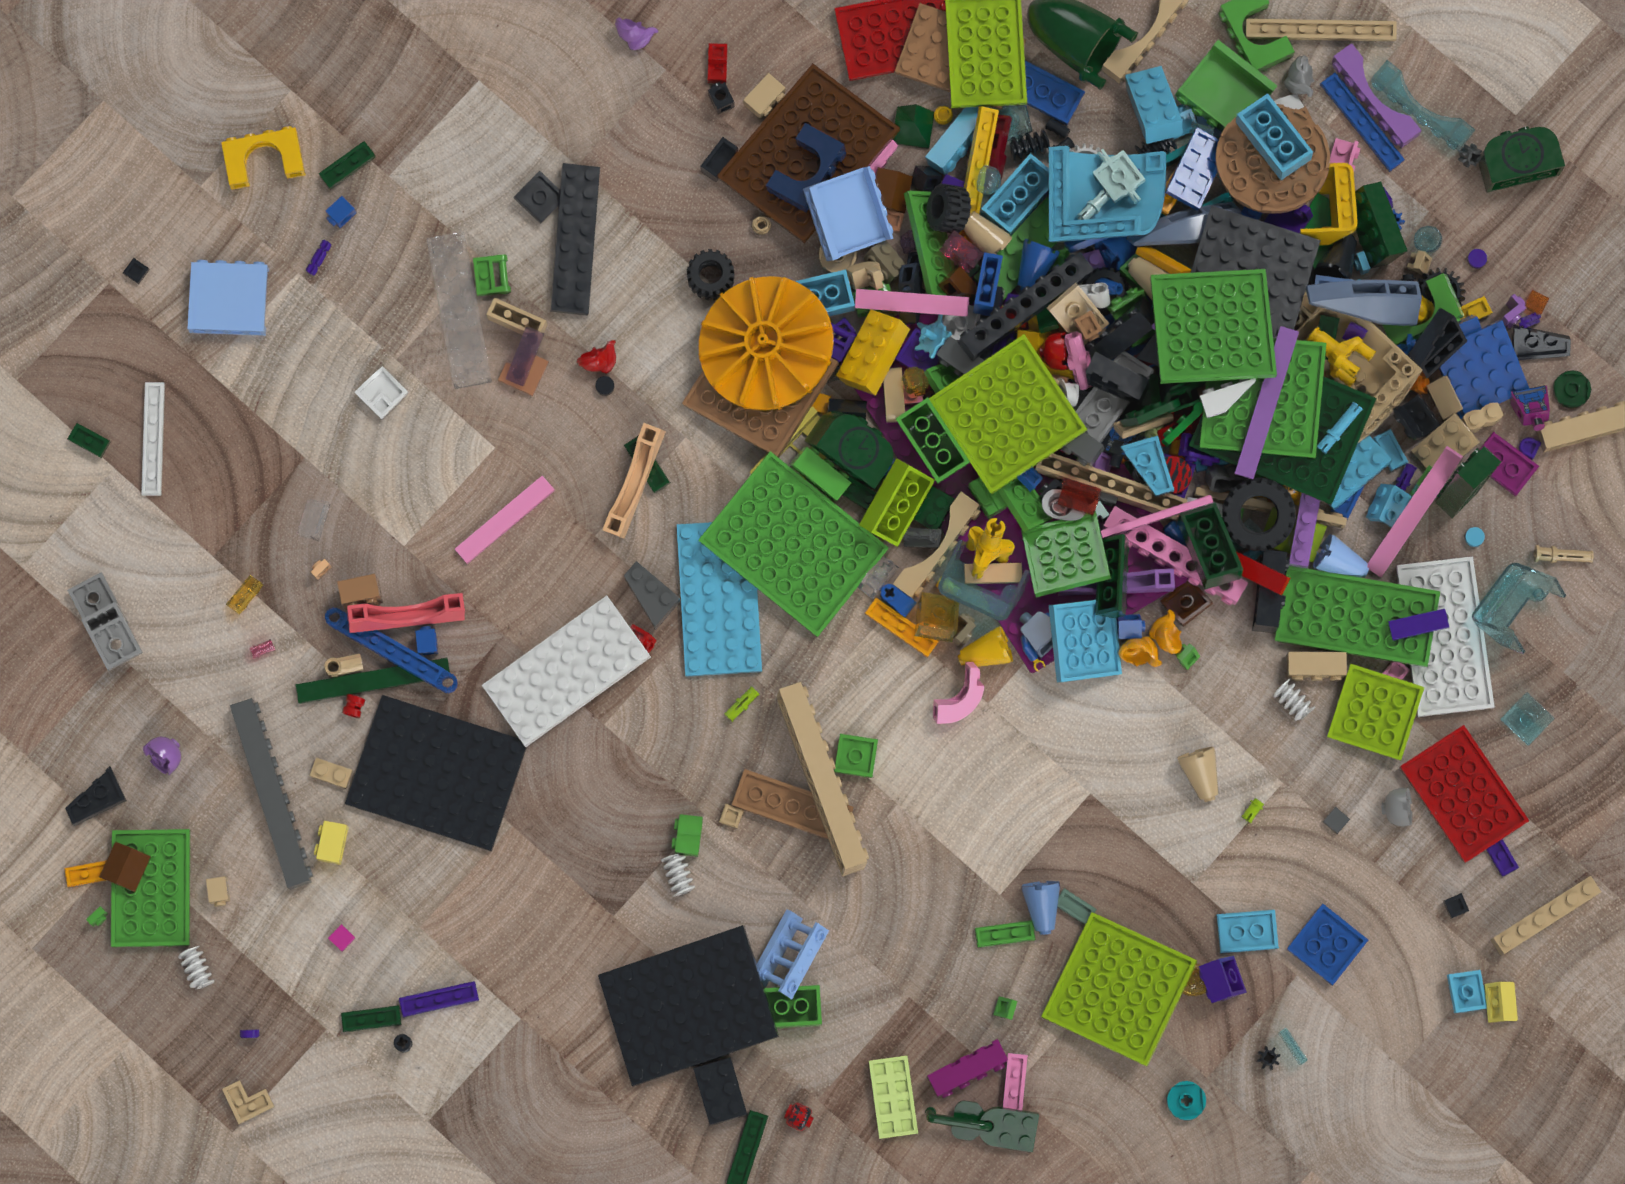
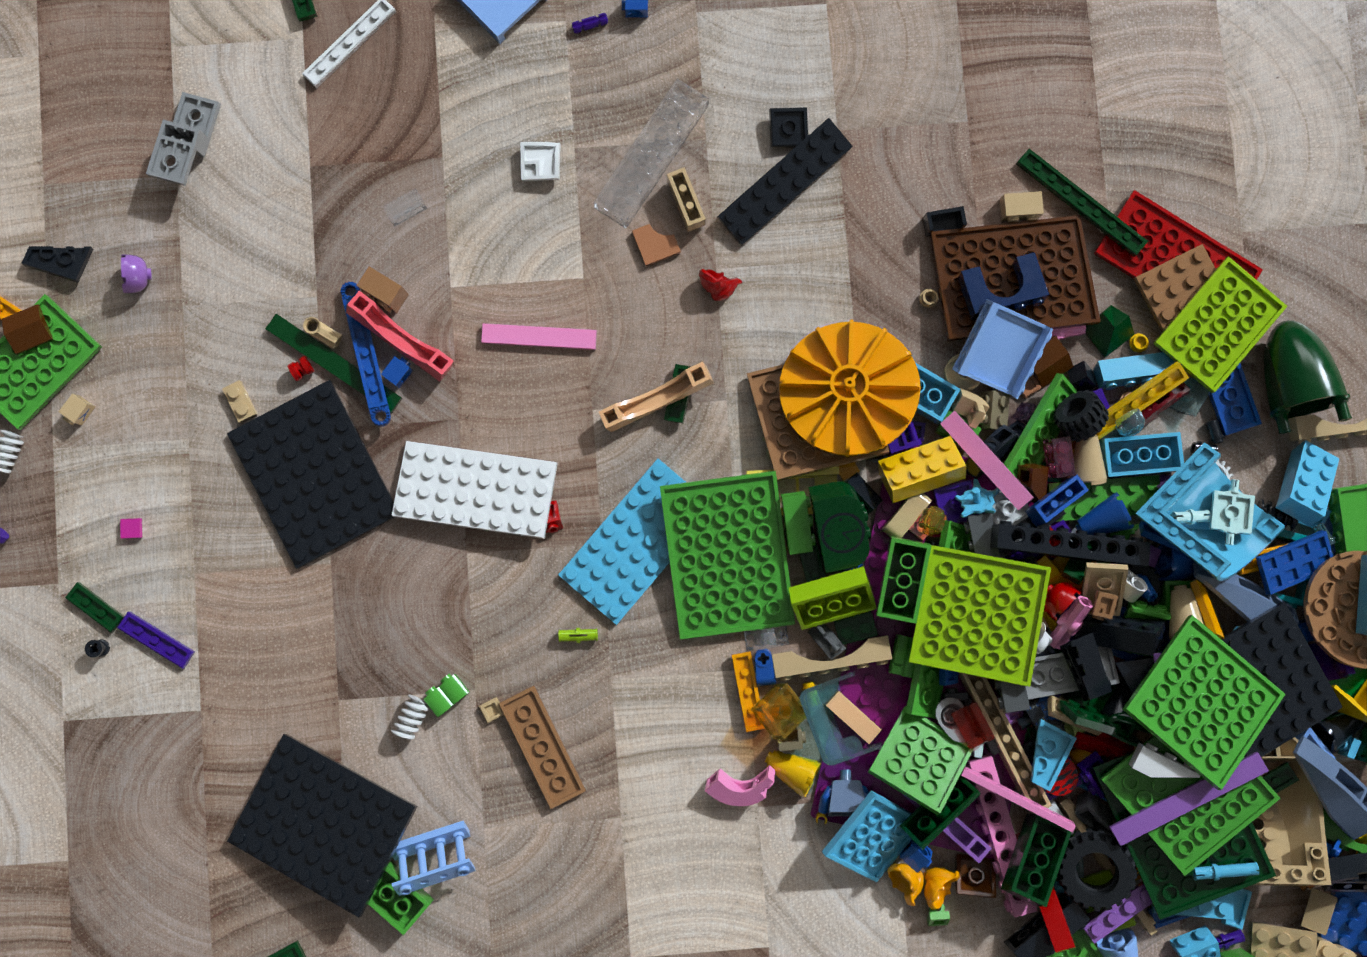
camera: 35 degrees right, 5 degrees up
clear yellow plate [226,575,263,615] -> none
dark grey brick [230,698,313,890] -> none
clear pink pin [250,639,275,659] -> none
light nougat plate [311,559,332,580] -> none
light yellow brick [314,821,349,865] -> none
bright green plate [473,255,511,296] -> none
plate [506,326,544,387] -> none
black tile [595,376,615,396] -> none
medium lavender hair [615,17,658,50] -> none
dark grey wedge [624,561,681,630] -> none
black tyre [687,249,735,300] -> none
black brick [693,1057,747,1126] -> none
red slope [707,43,728,84] -> none
black brick [708,82,735,114] -> none
tan brick [776,682,869,877] -> none
bright green plate [834,734,878,778] -> none
yellow wheel [966,518,1015,579] -> none
black piece [1010,130,1050,161] -> none
green plate [1161,402,1203,447] -> none
blue cone [1162,520,1187,546] -> none
yellow wheel [1307,327,1376,387] -> none
dark purple tile [1342,321,1368,340] -> none
black bracket [1393,394,1441,440] -> none
none -> dark green tile [1016,148,1148,257]

